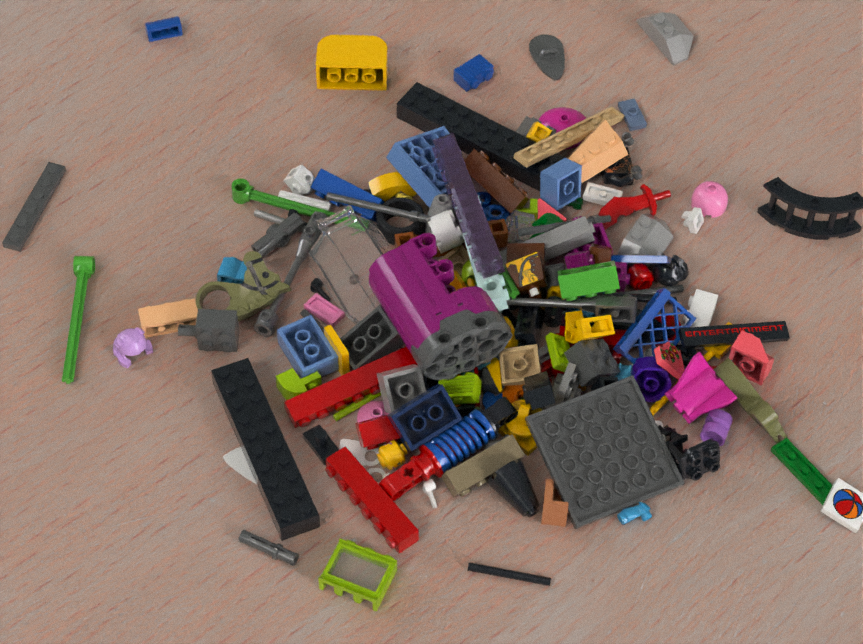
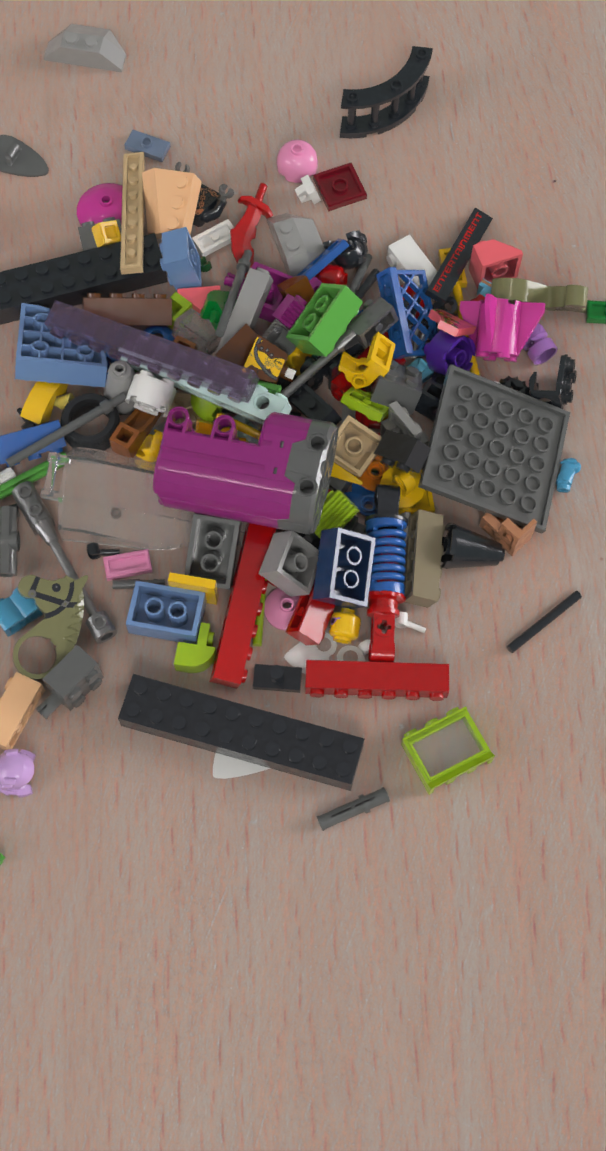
camera: 50 degrees left, 15 degrees up
none -> dark red tile [313,163,367,212]

